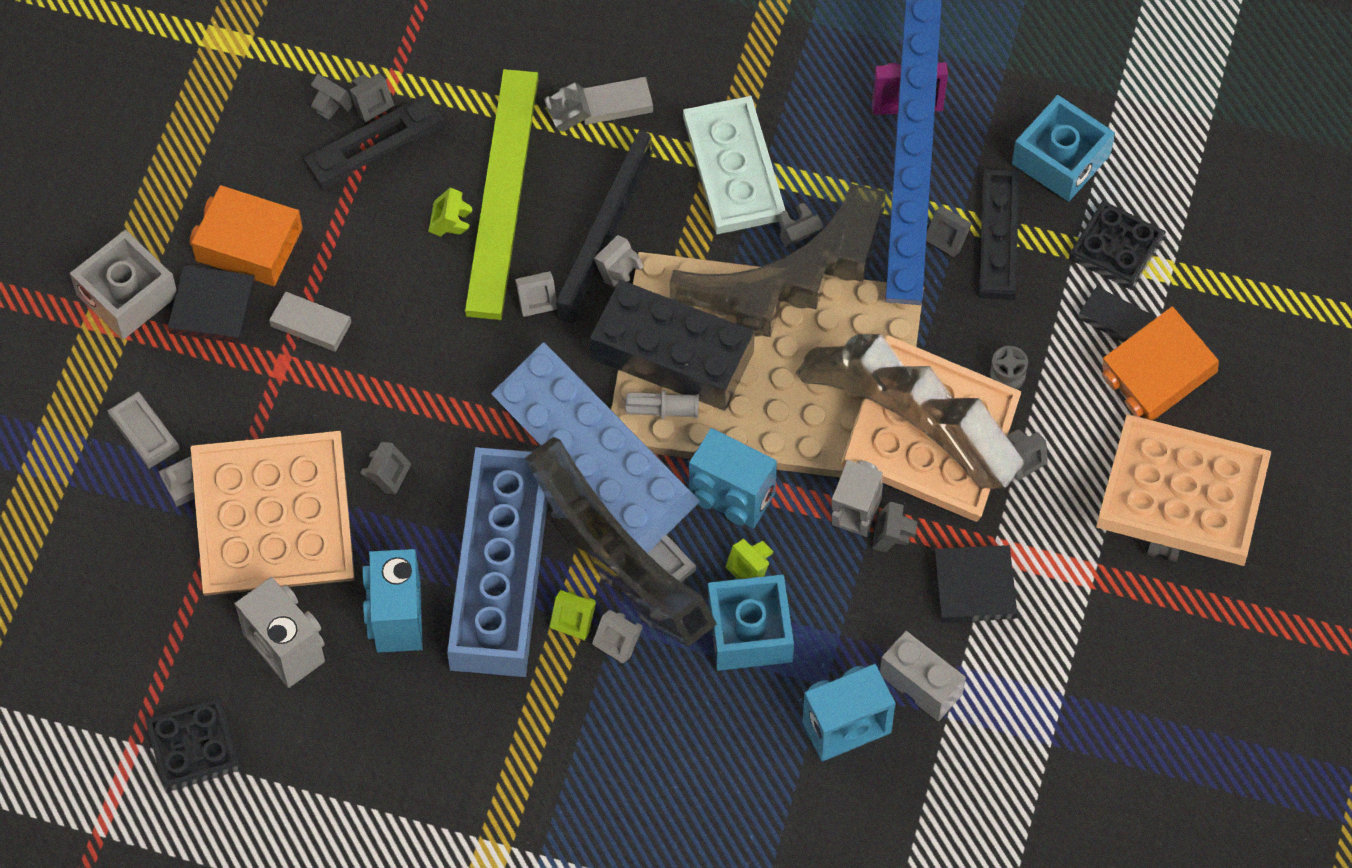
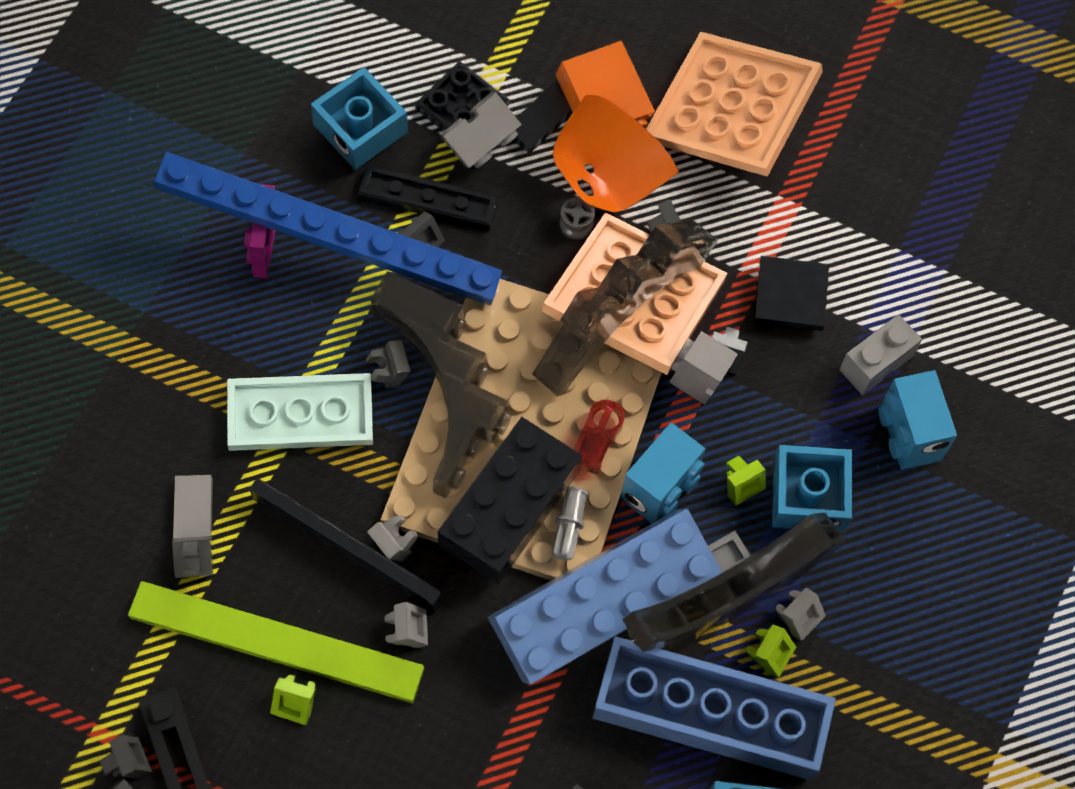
camera: 85 degrees left, 5 degrees up
none -> light grey brick [440,92,522,168]
none -> orange piece [553,94,679,213]
none -> clear red piece [574,399,625,475]

